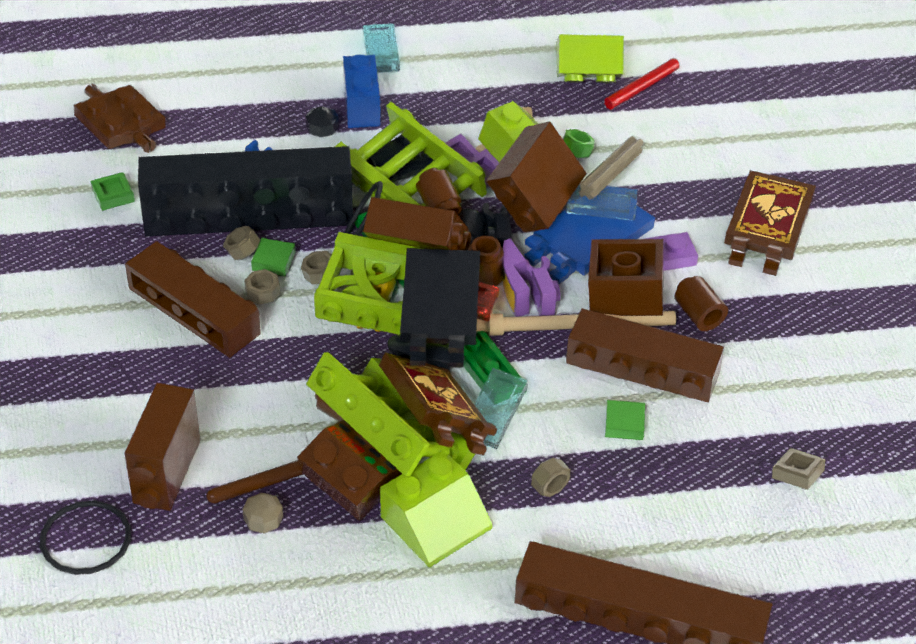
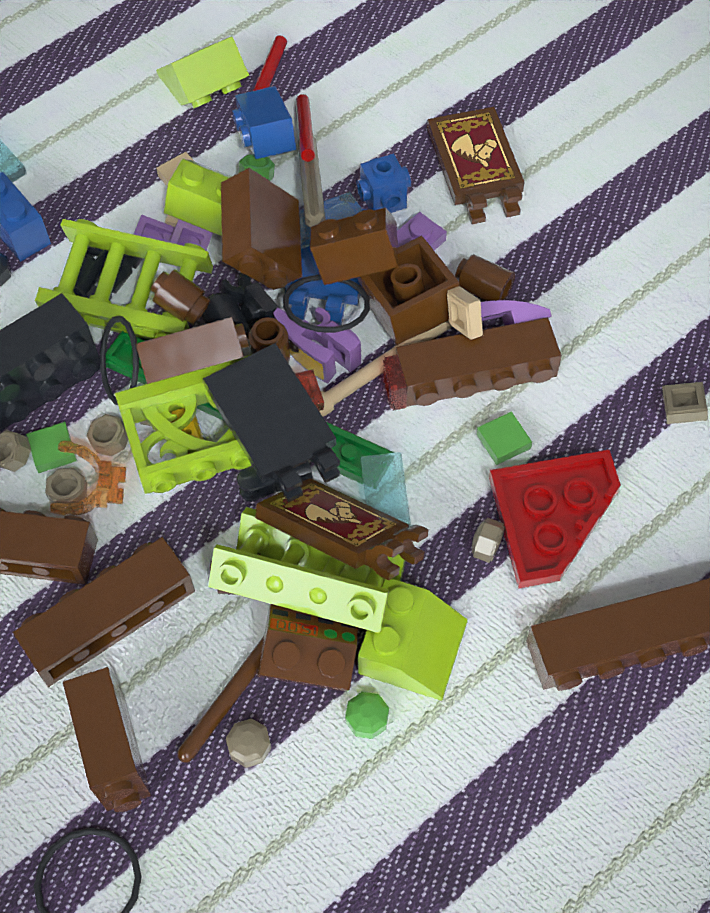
camera: 30 degrees left, 15 degrees up
none -> reddish brown brick [12,537,195,688]
none -> clear orange helmet [49,441,127,515]
none -> blue brick [232,86,297,159]
none -> black piece [283,274,370,333]
none -> red bar [296,94,315,162]
none -> reddish brown slope [310,207,399,285]
none -> bright green tile [345,692,389,739]
none -> blue brick [356,153,411,213]
none -> clear red tile [383,355,407,411]
none -> tan tile [447,286,483,340]
none -> medium lavender slope [481,300,552,326]
none -> red plate [489,450,621,589]

